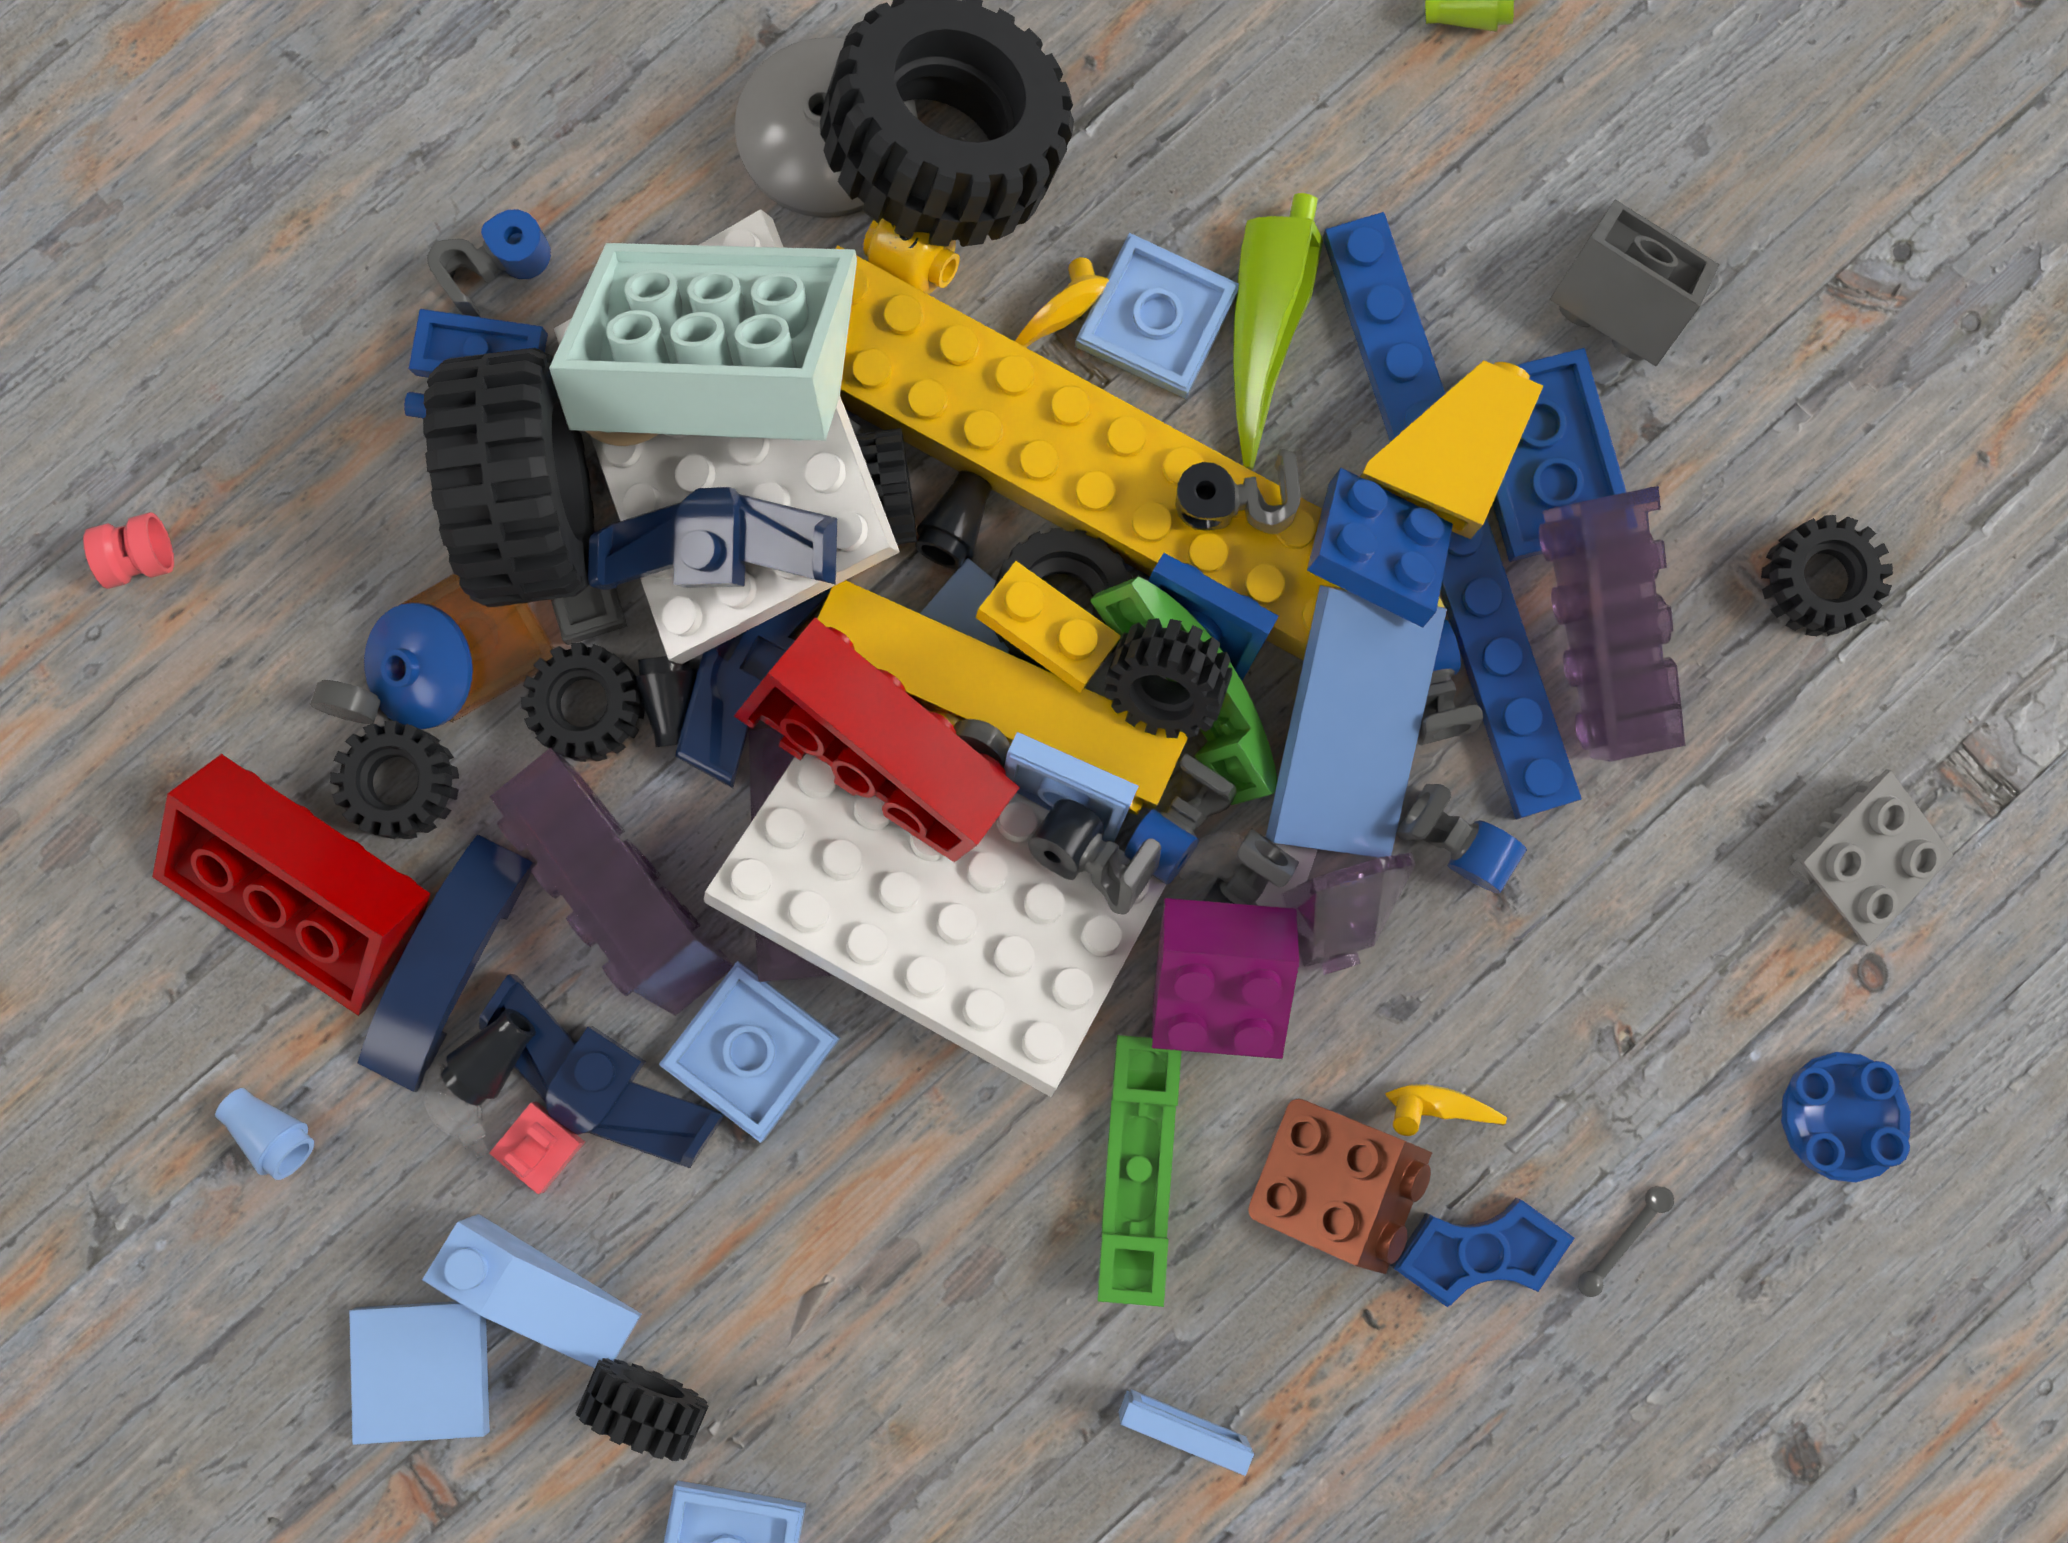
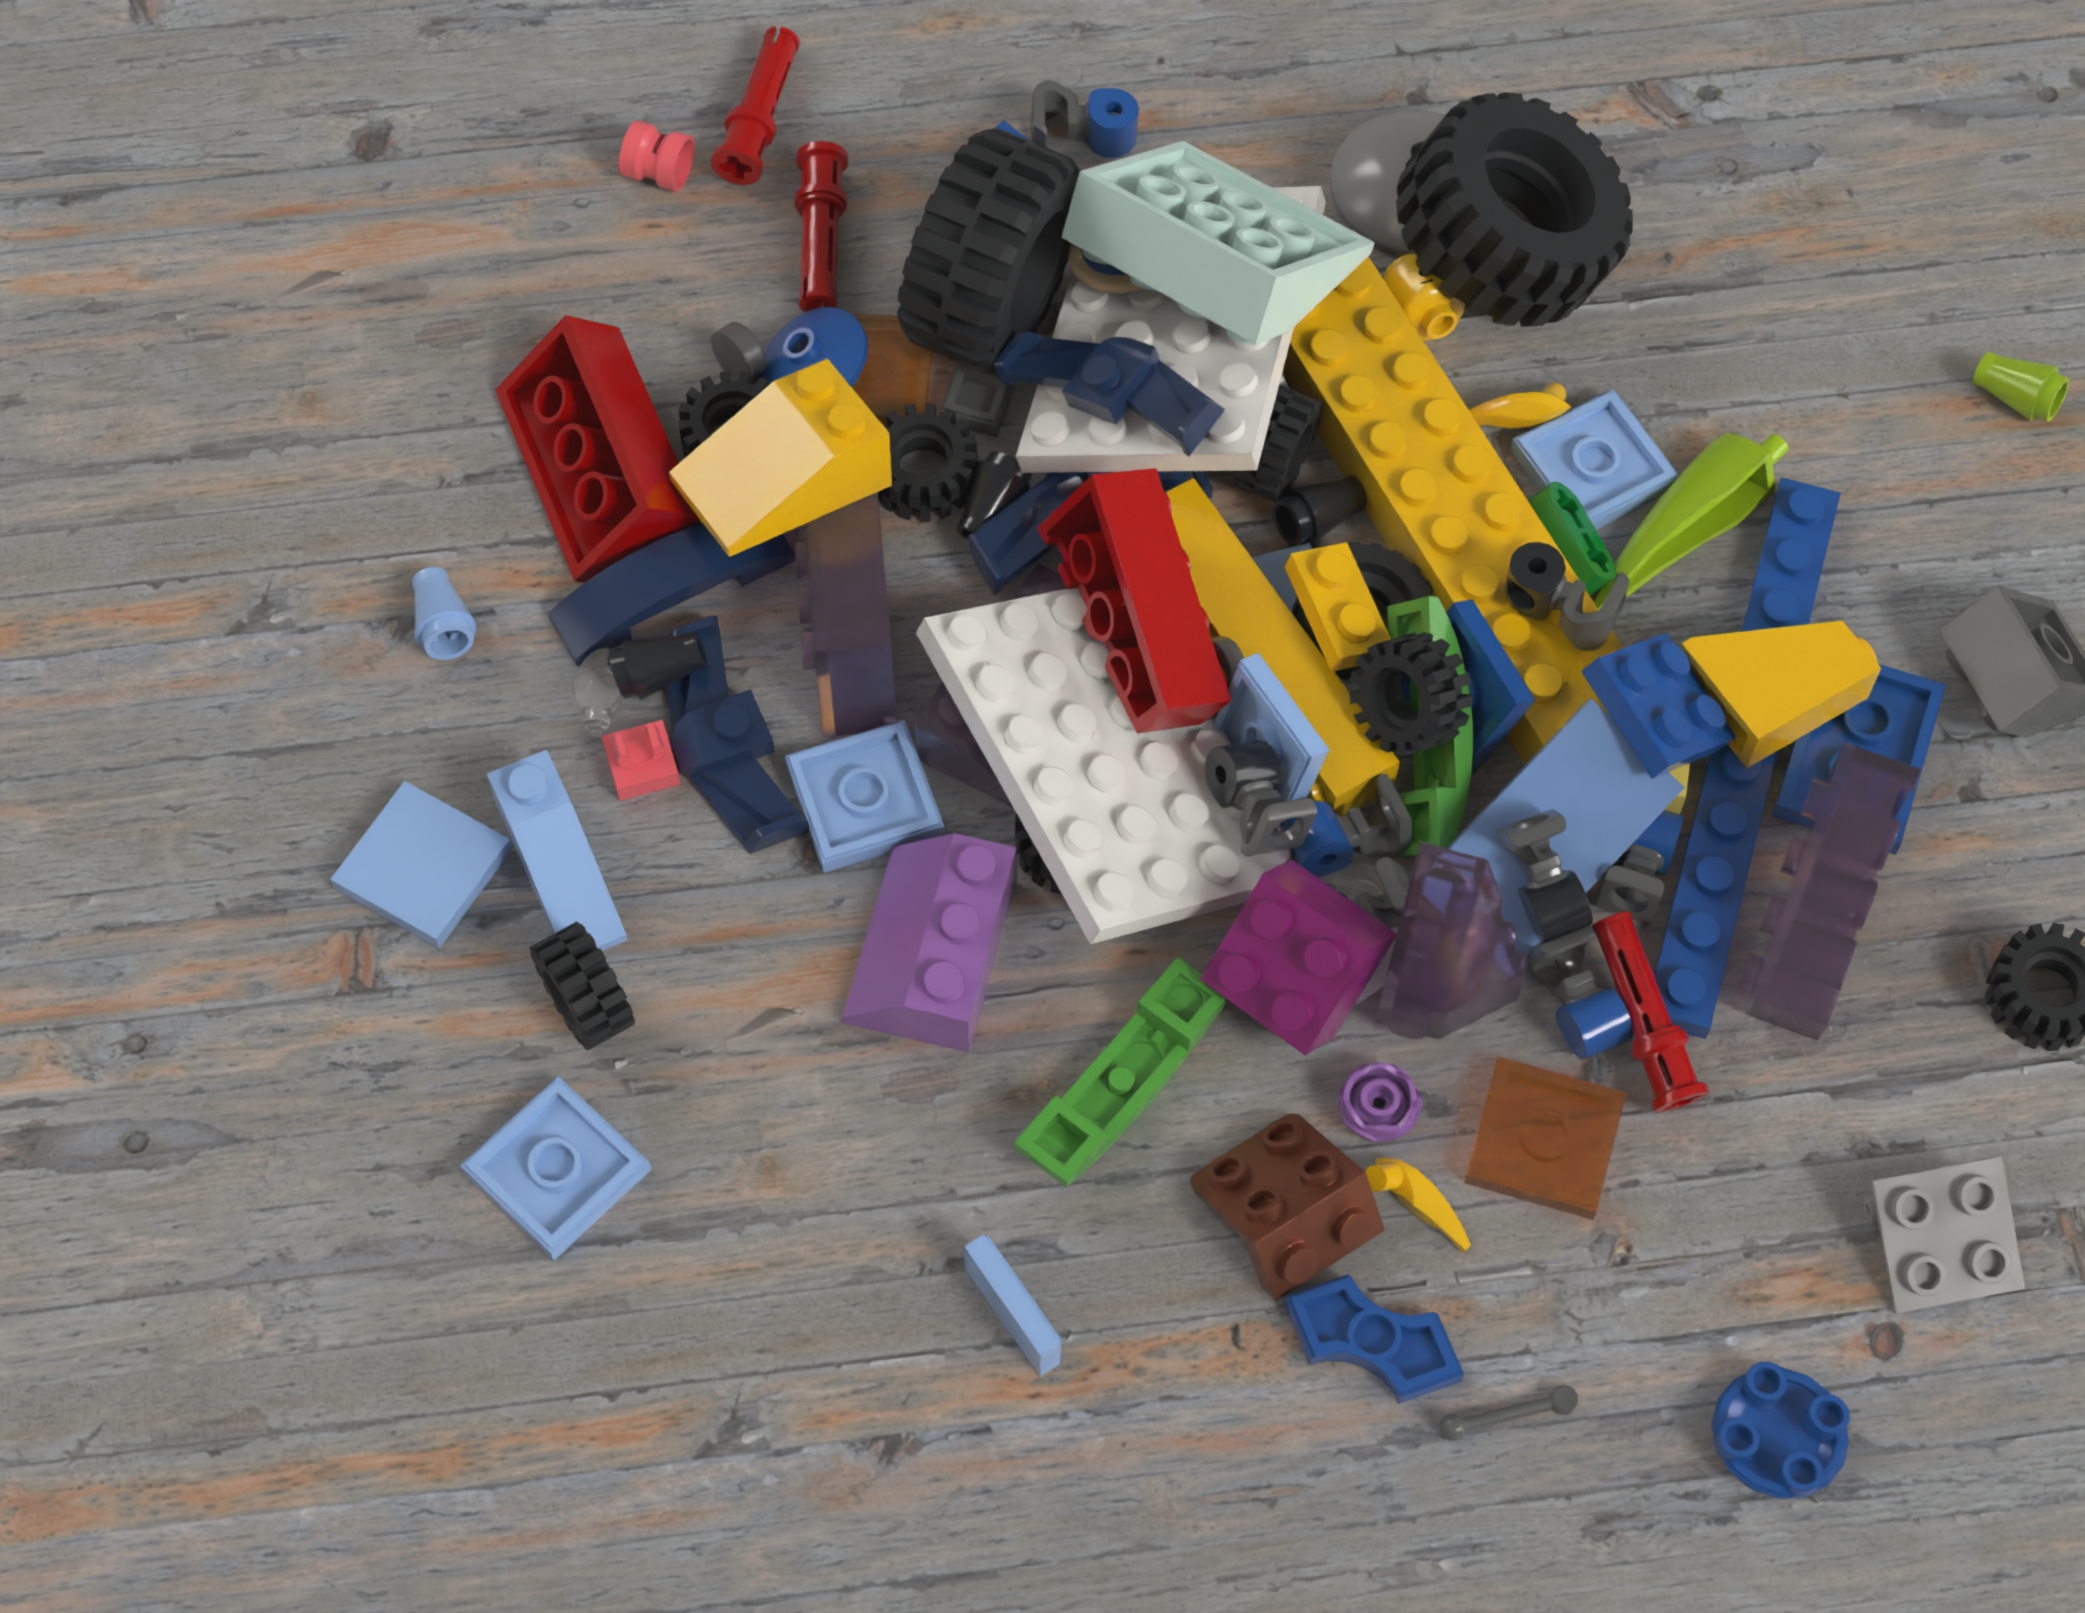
camera: 30 degrees right, 20 degrees down
none -> yellow slope [669,358,892,557]
none -> red pin [711,26,800,185]
none -> red pin [795,141,848,312]
none -> medium lavender slope [842,833,1017,1053]
none -> medium lavender plate [1338,1062,1422,1143]
none -> clear orange tile [1464,1057,1626,1220]
none -> leg [1496,809,1593,942]
none -> green beam [1528,481,1616,596]
none -> red pin [1592,911,1710,1114]

